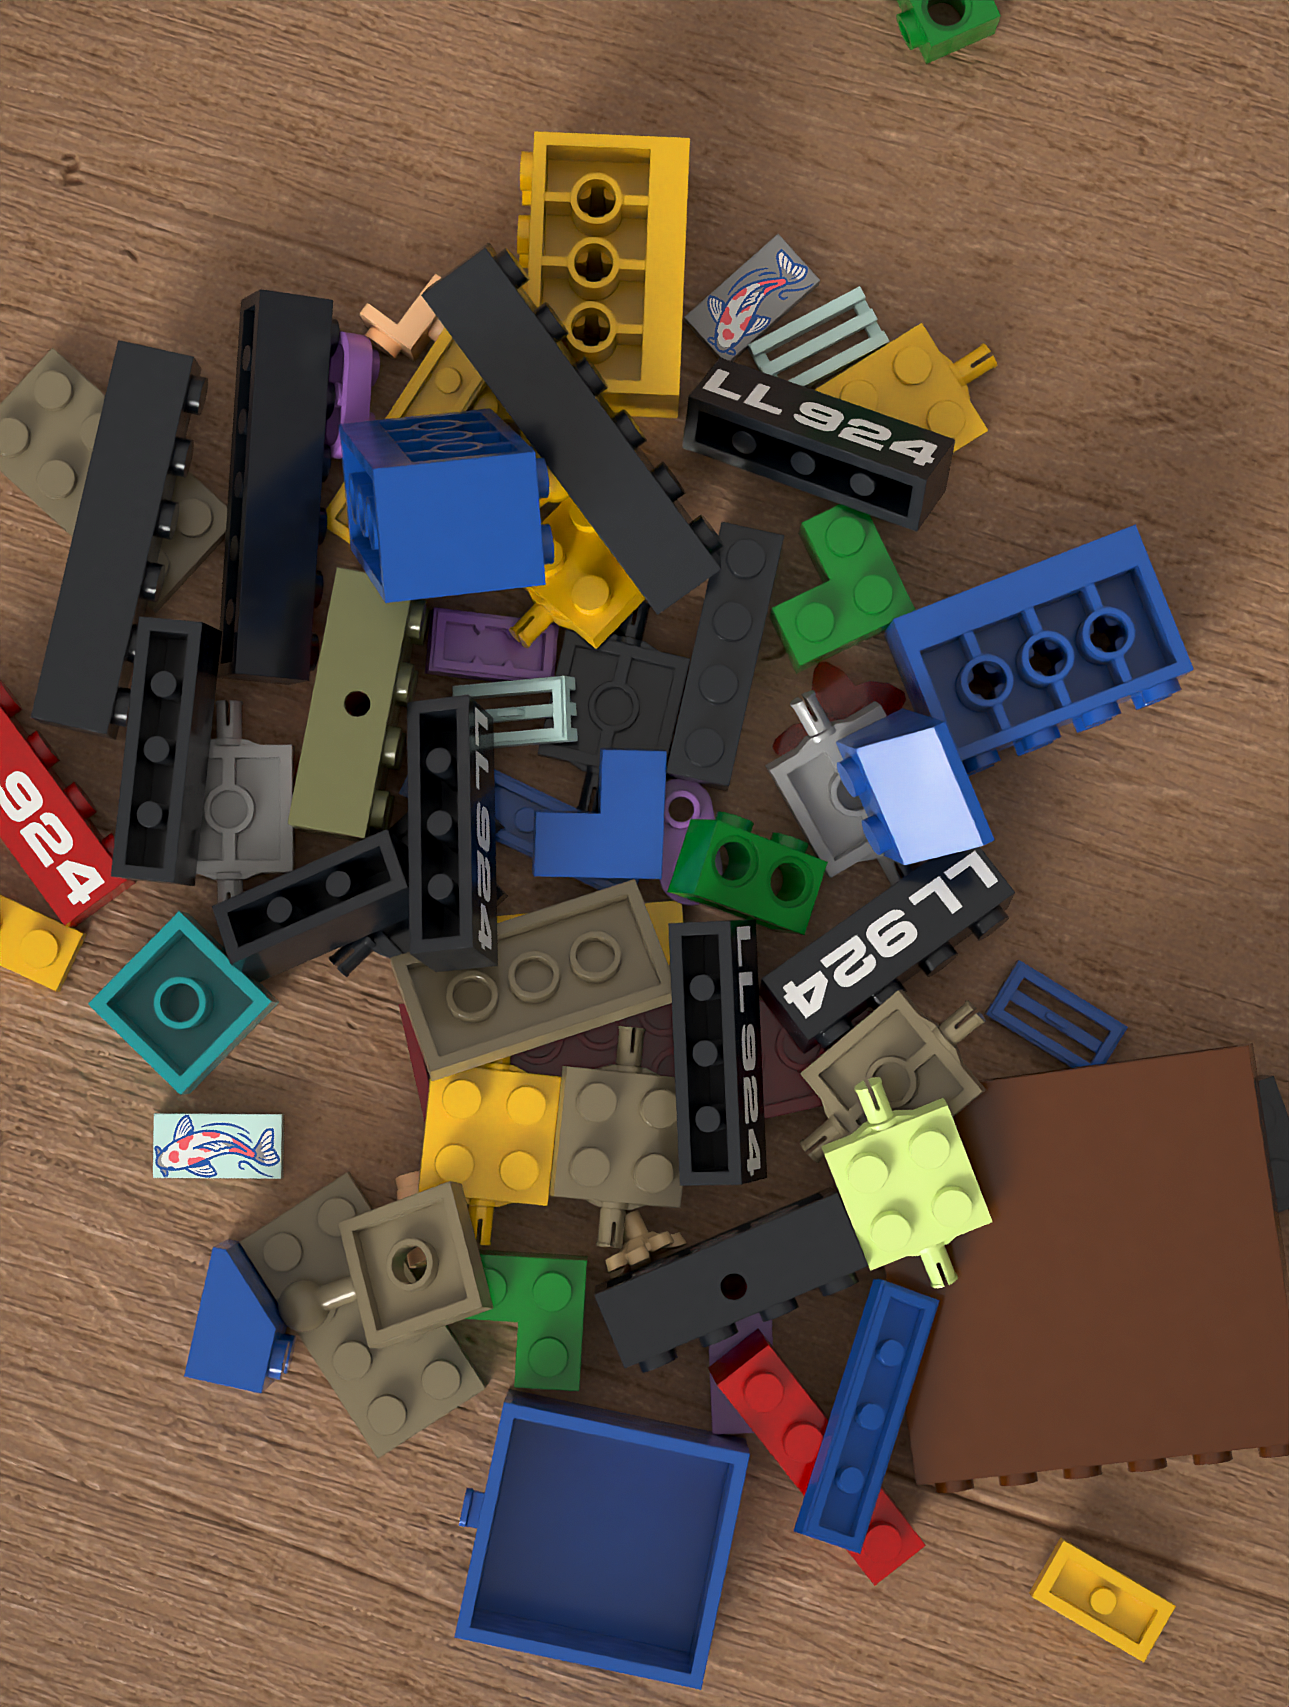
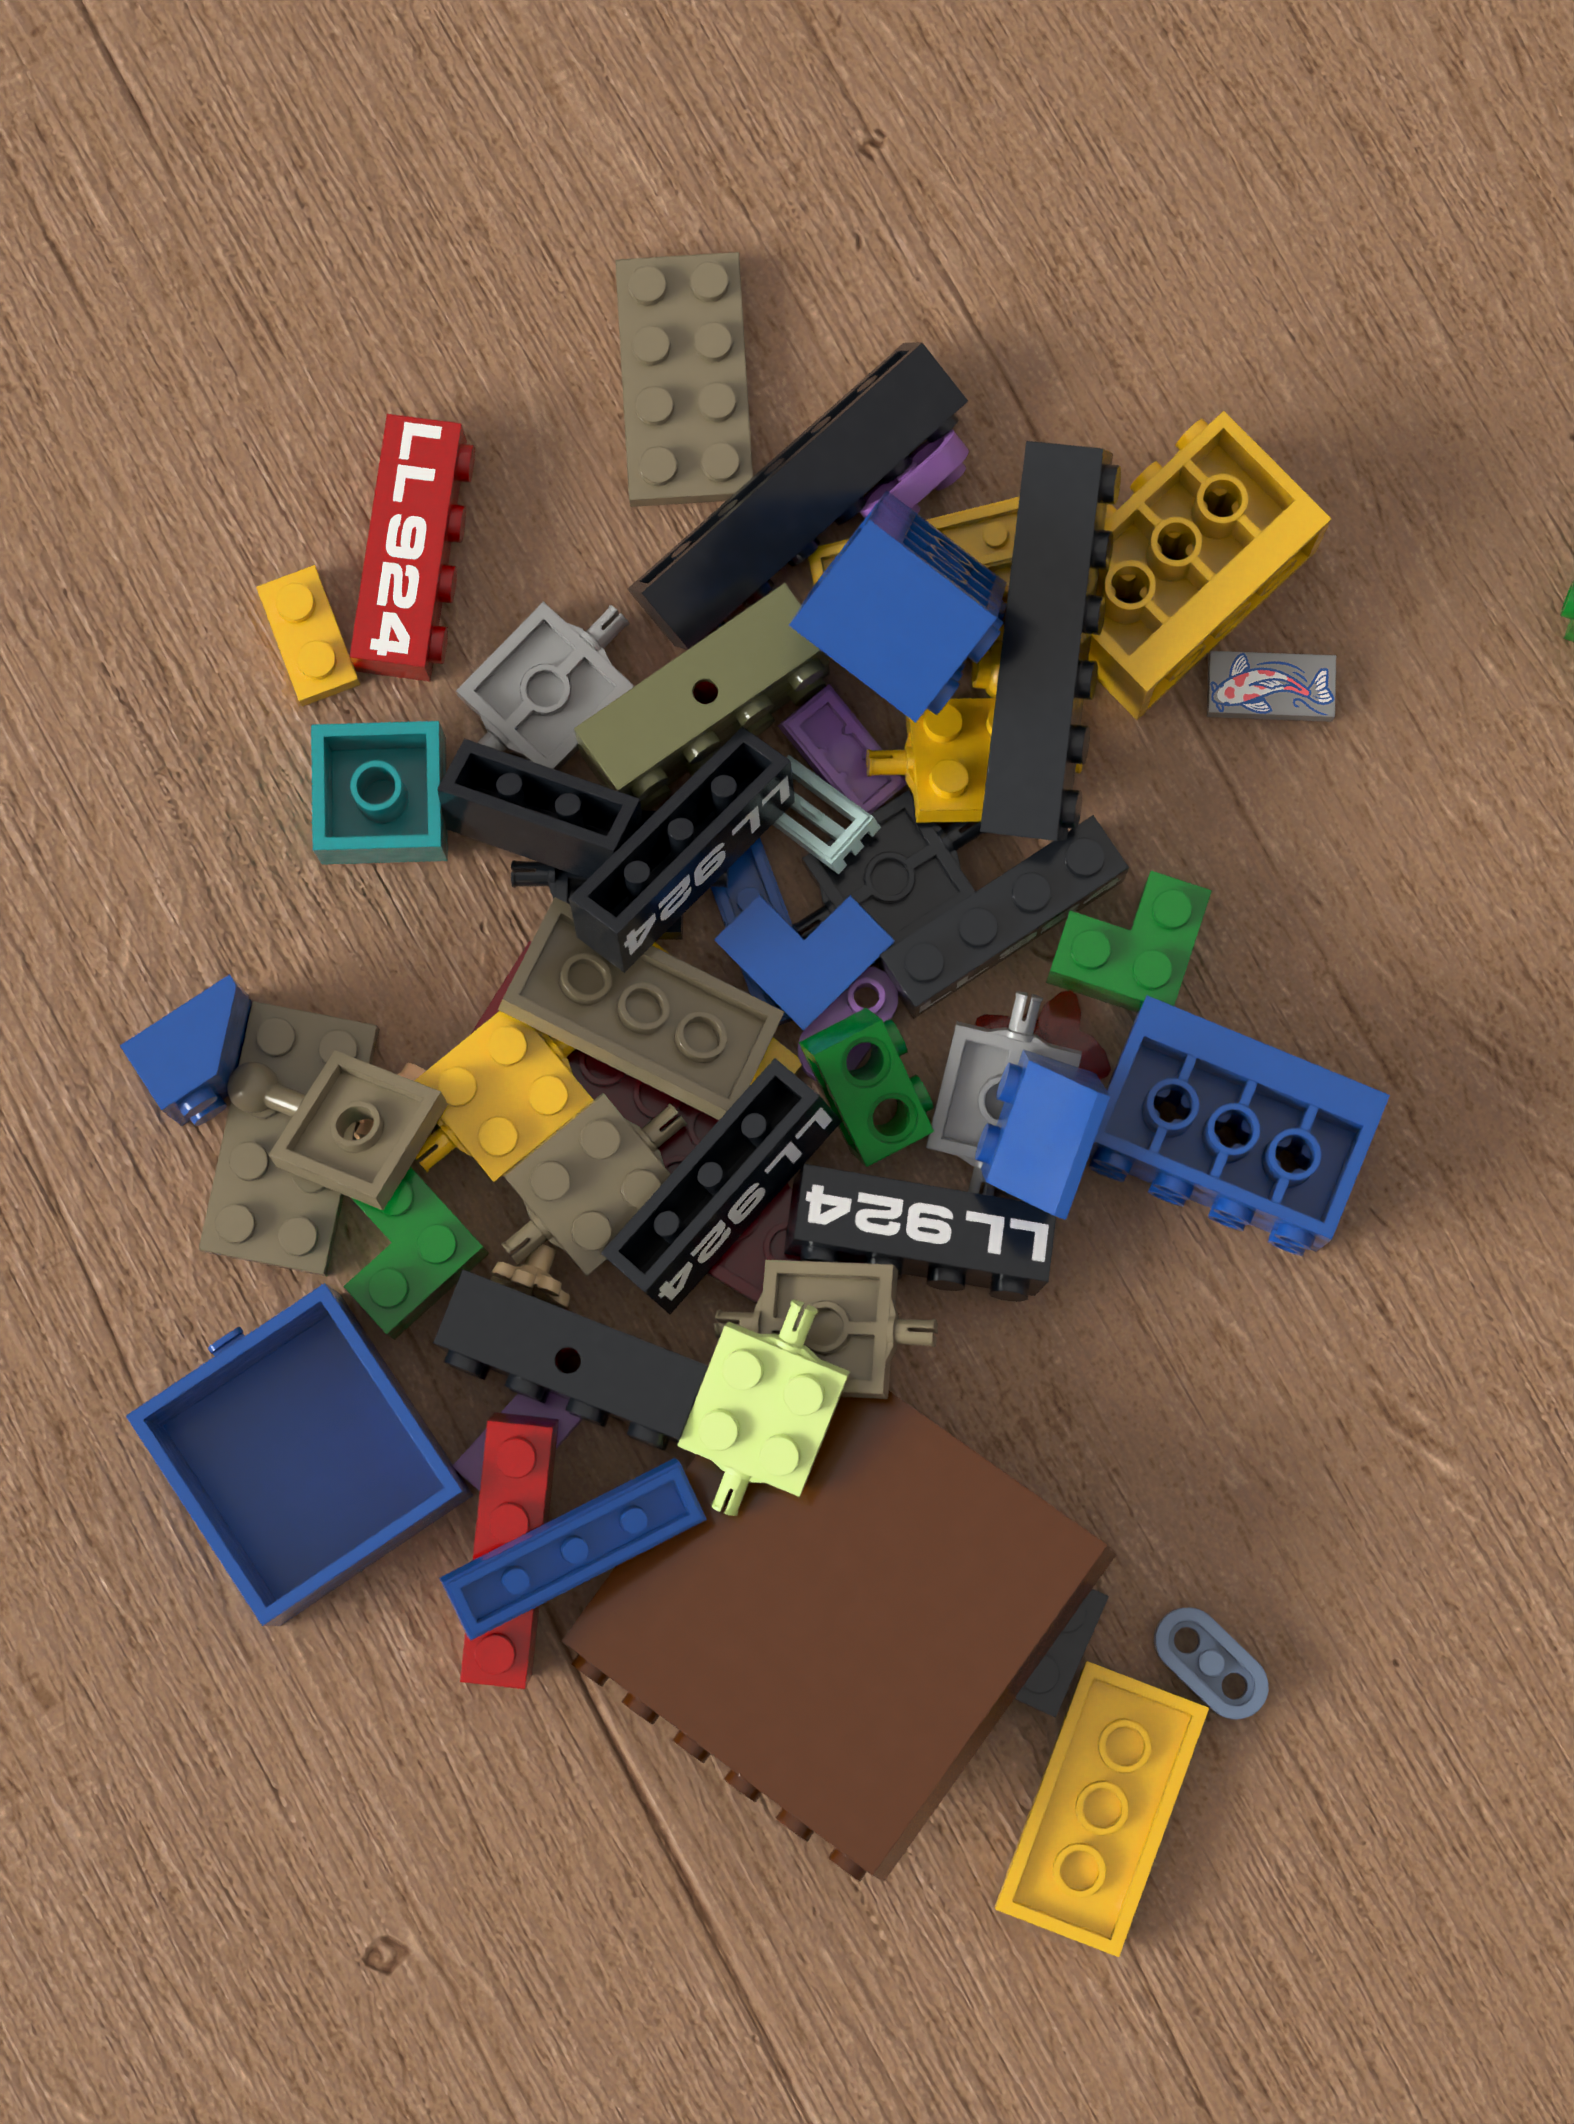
camera: 50 degrees right, 5 degrees down
black brick [31,340,208,740] -> none
black brick [111,616,222,886] -> none
tile [153,1113,284,1179] -> none
light nougat bracket [359,274,445,362] -> none
black brick [682,357,955,532] -> none
light aqua tile [748,286,890,388] -> none
yellow plate [815,323,998,453] -> none
blue tile [984,960,1128,1068] -> none
yellow plate [1029,1537,1176,1662] -> none

